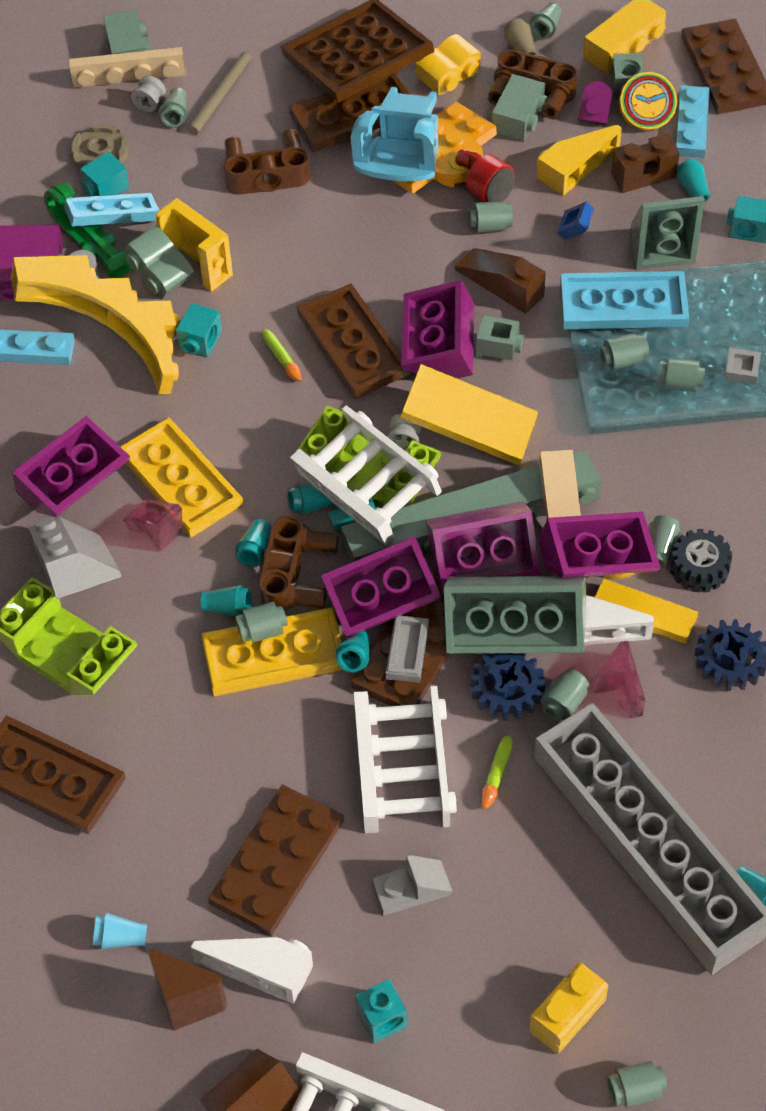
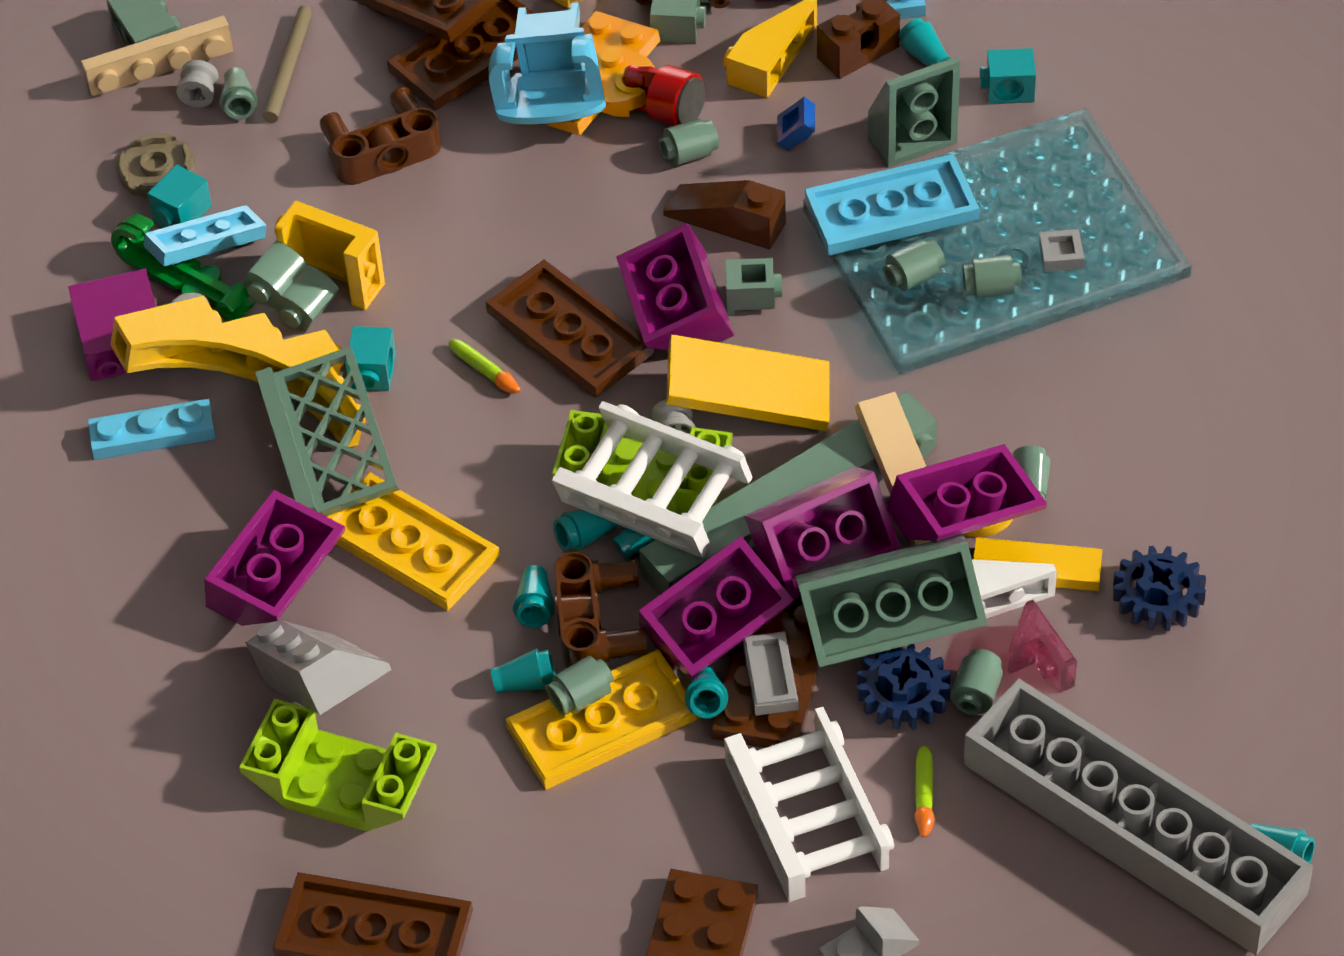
camera: 15 degrees left, 5 degrees down
clear pink slope [122,499,182,551] -> none
black wheel [670,529,732,593] -> none
none -> sand green fence [255,346,399,516]

